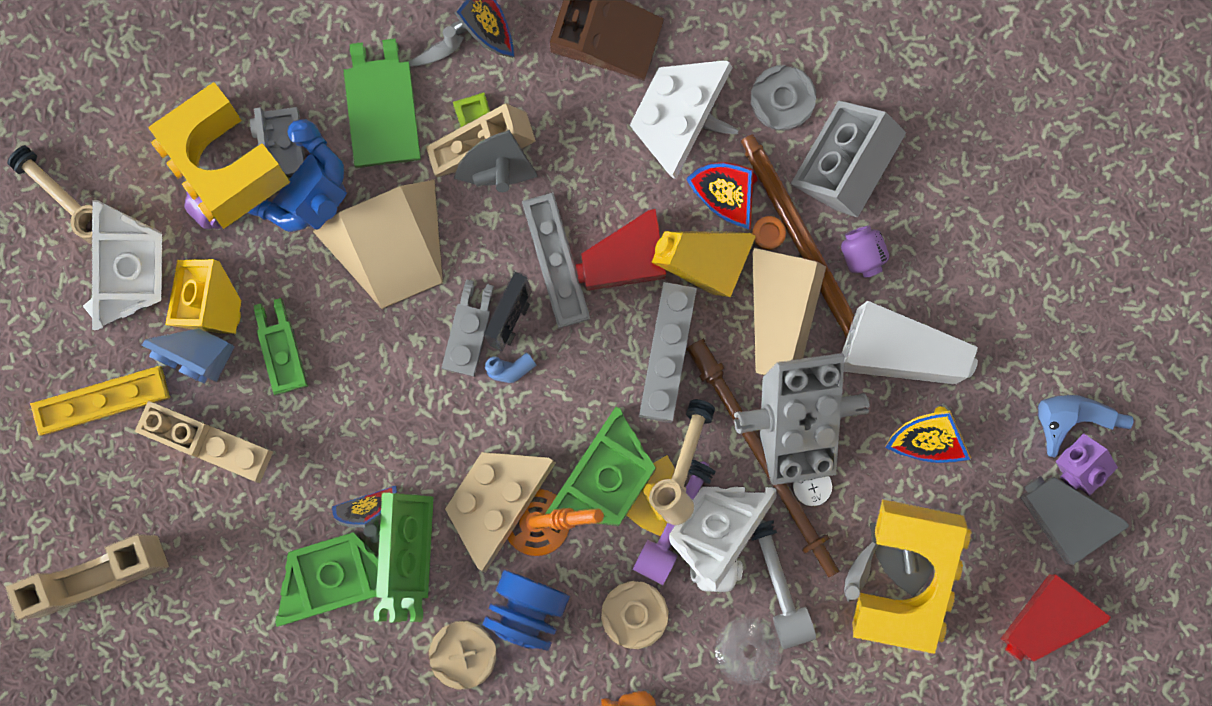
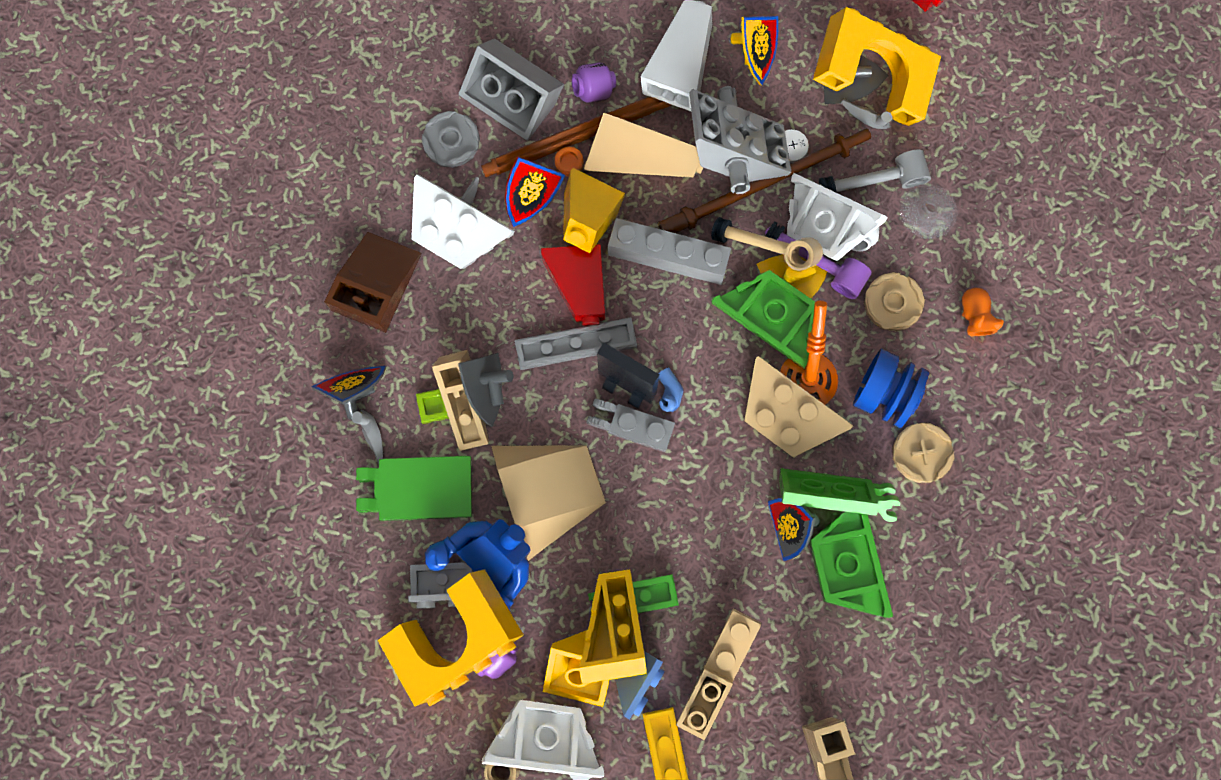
camera: 85 degrees left, 5 degrees down
none -> yellow wedge [579,569,647,684]

